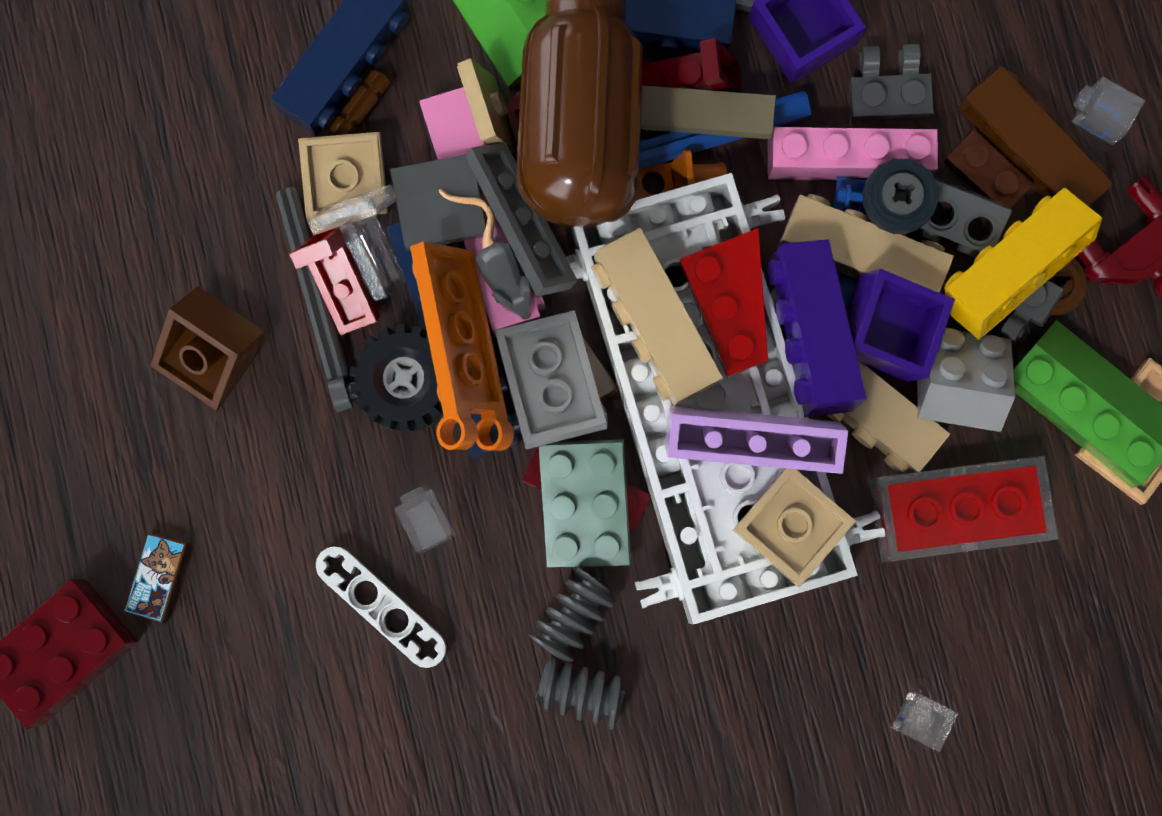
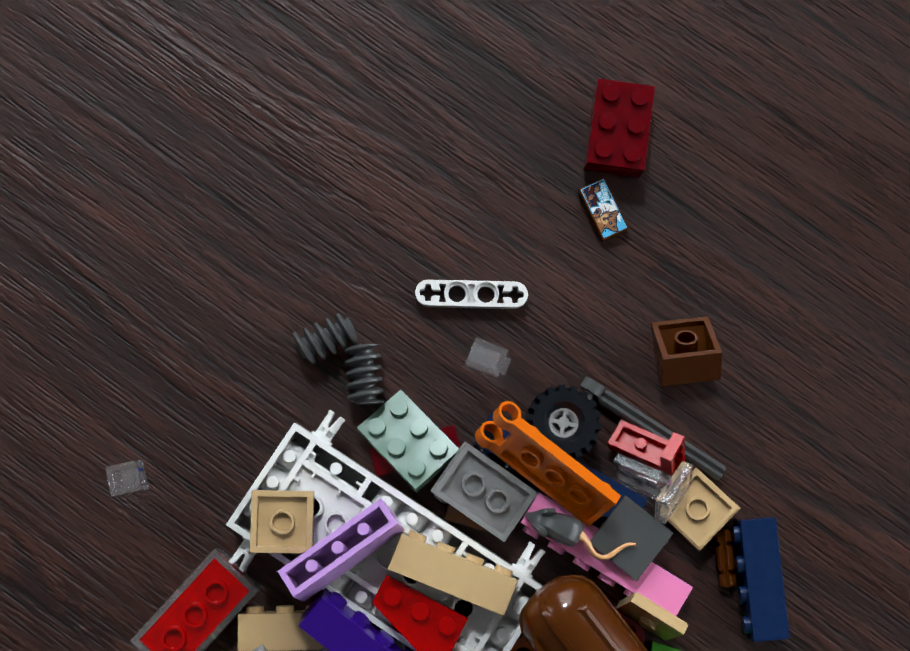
camera: 135 degrees right, 0 degrees up
dark grey plate [465,142,578,297] -> none

